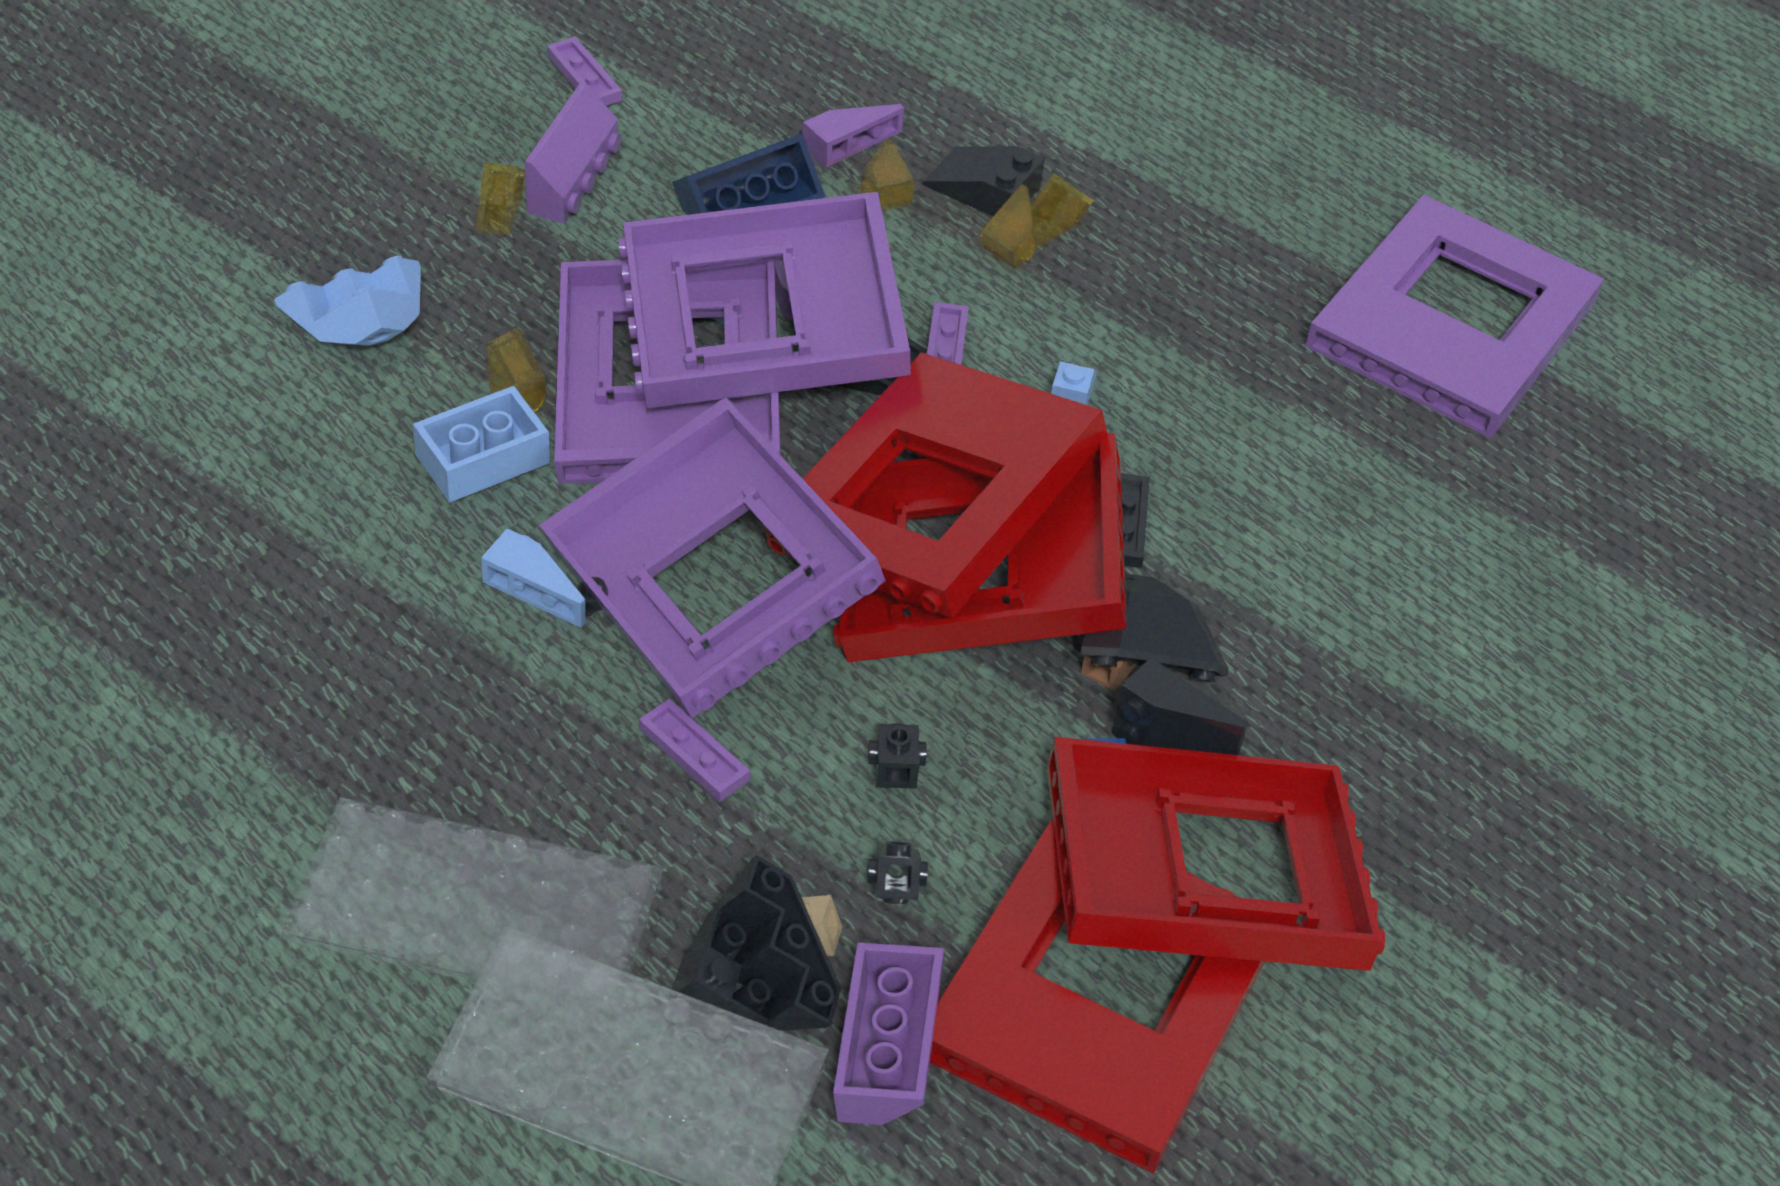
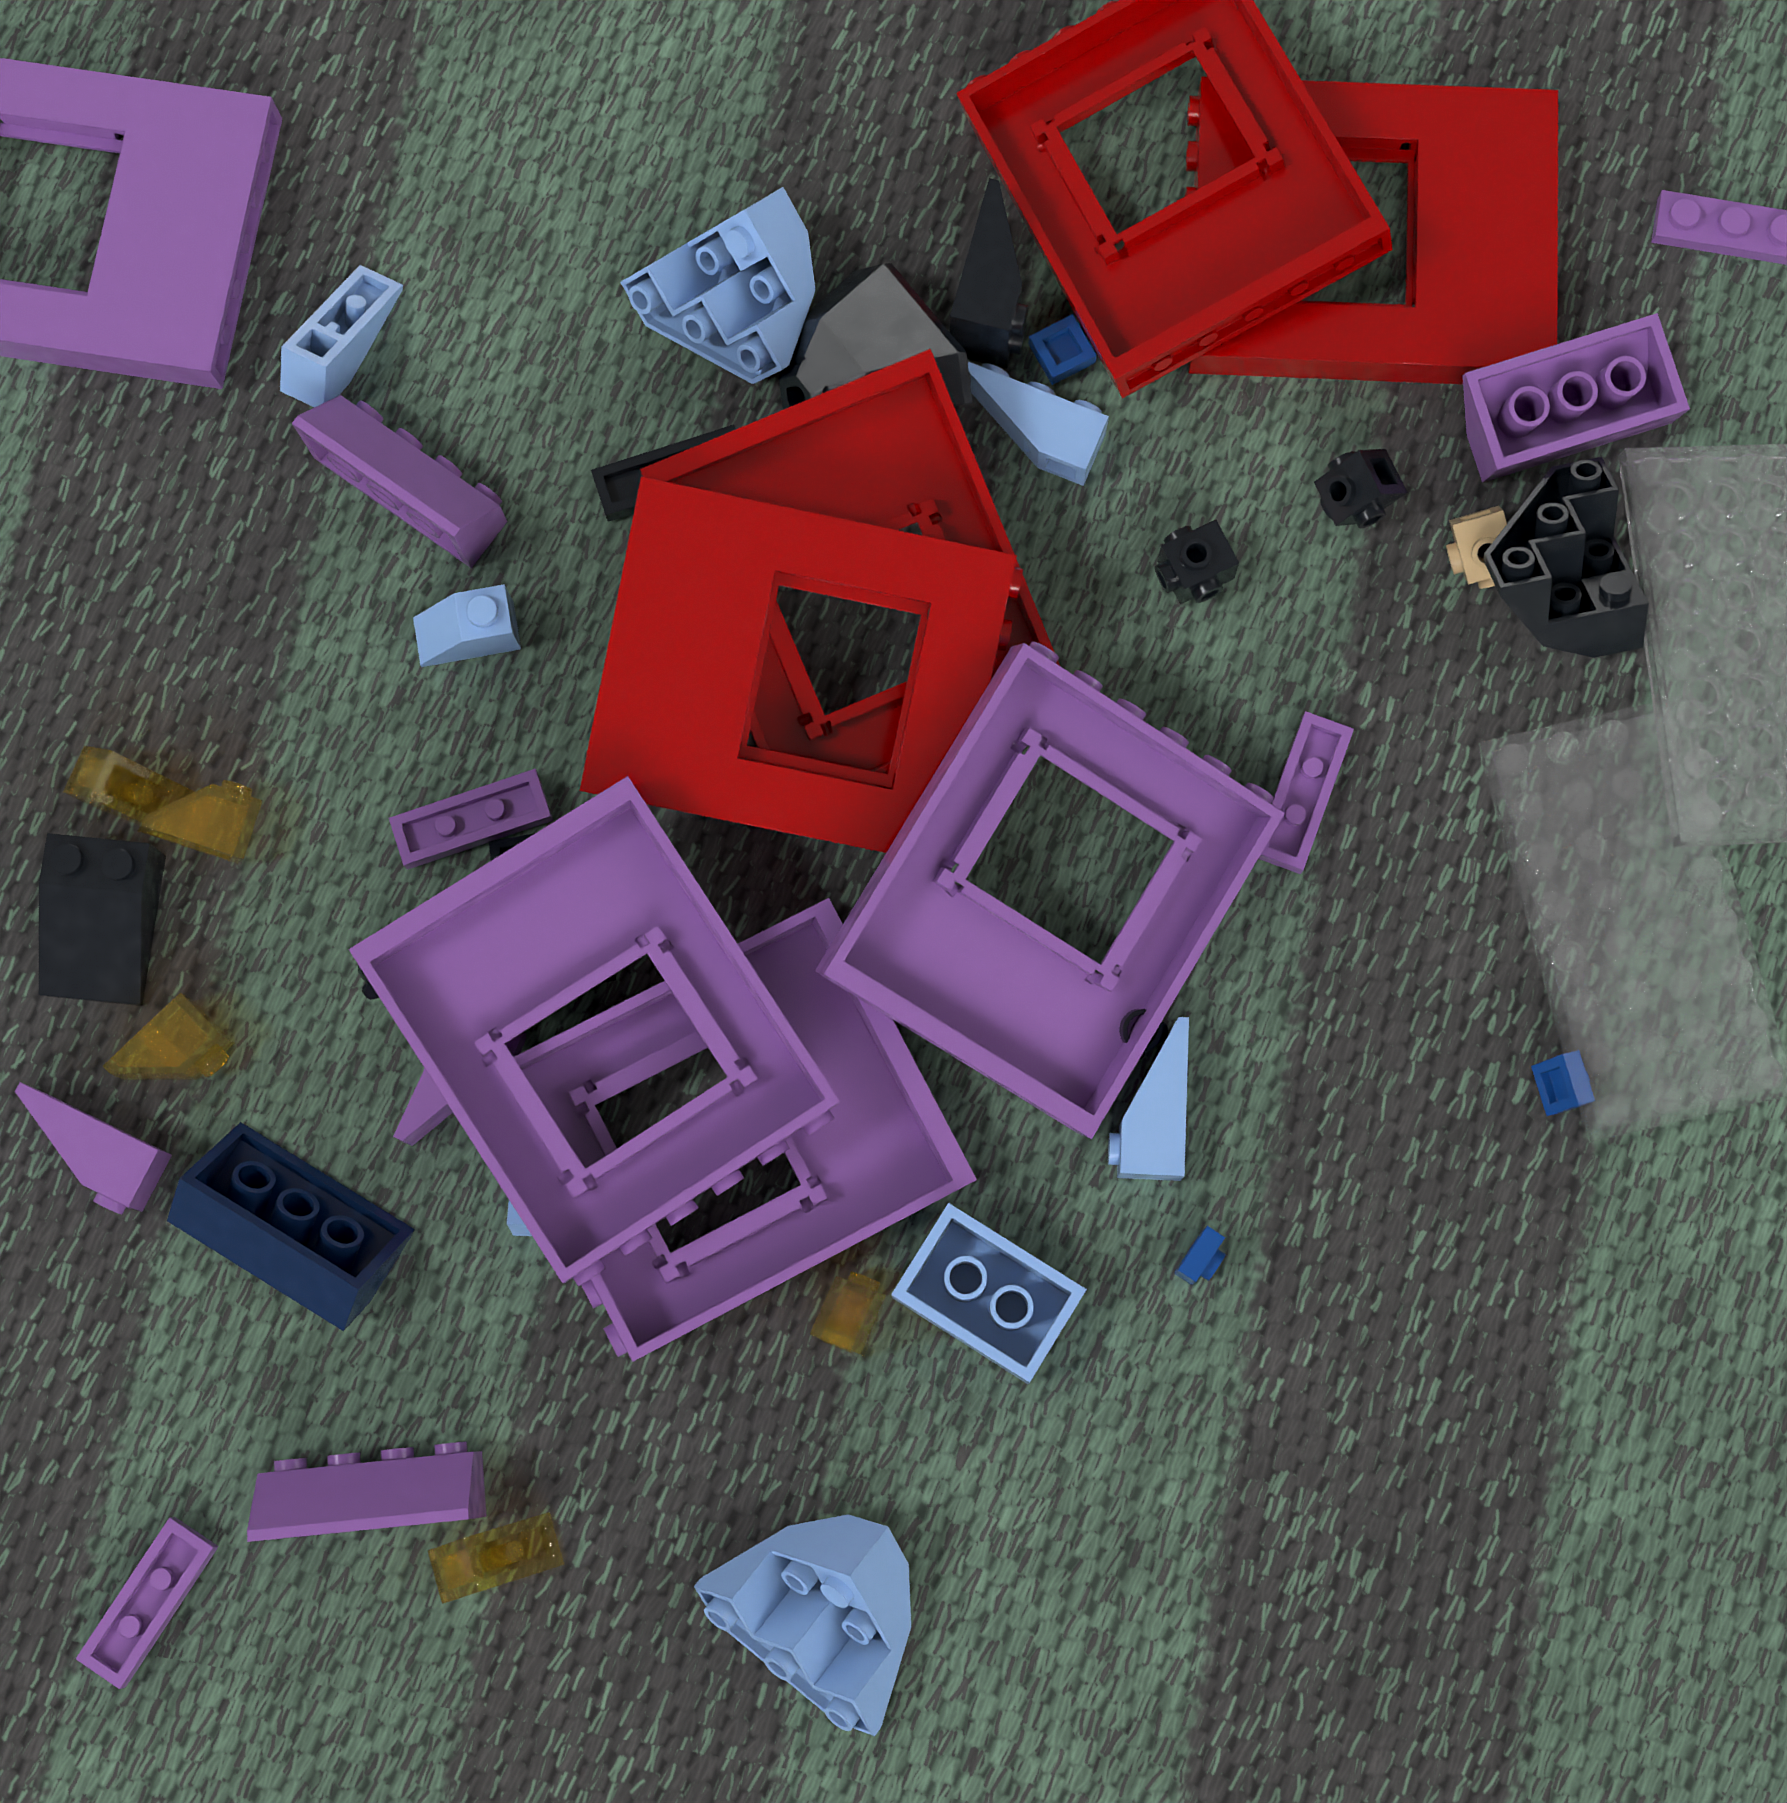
camera: 105 degrees left, 30 degrees up
none -> light blue slope [280,265,403,407]
none -> medium lavender slope [292,395,507,568]
none -> light blue brick [620,187,815,384]
none -> light blue slope [968,362,1109,486]
none -> blue plate [1174,1226,1226,1285]
none -> blue plate [1531,1050,1595,1116]

